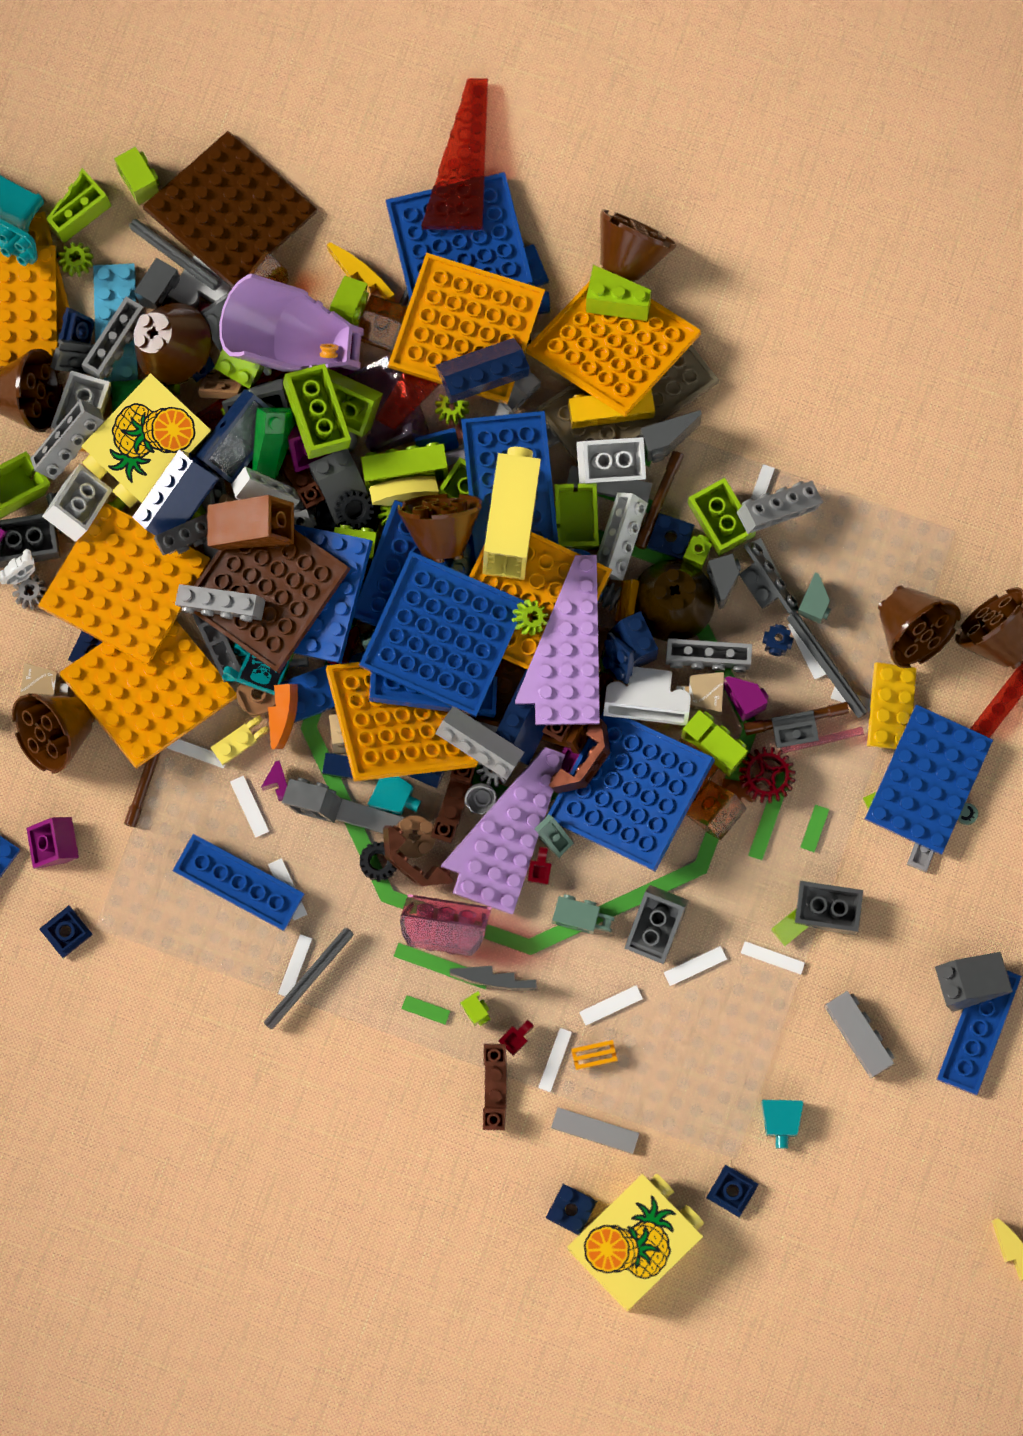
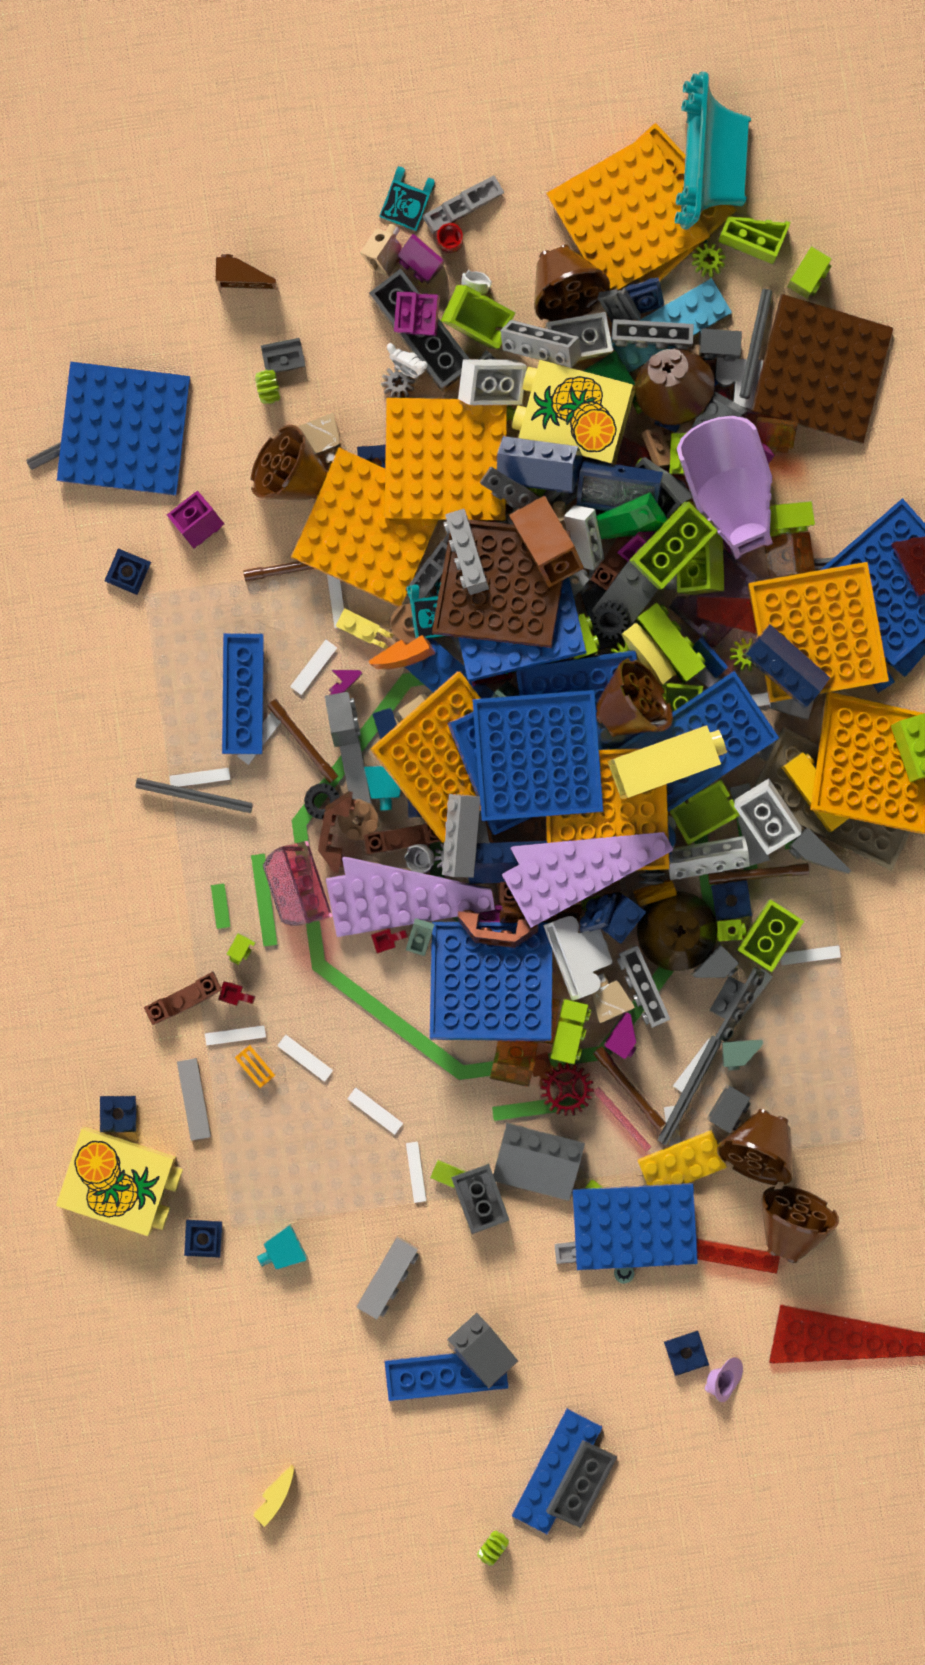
camera: 60 degrees right, 10 degrees up
light orange bush [319,344,338,358] -> none
yellow slope [327,242,395,305] -> none
dark grey slope [450,966,537,991] -> none
lime gear [512,599,548,636] -> none
sand green brick [552,894,615,934] -> none
dark grey slope [624,885,689,964] -> none
light grey brick [737,481,823,534] -> none
dark blue brick [762,624,794,656] -> none
dark grey plate [771,710,819,748] -> none
none -> reddish brown piece [267,698,339,784]
none -> dark grey slope [493,1122,585,1201]
none -> dark grey brick [707,1084,751,1133]

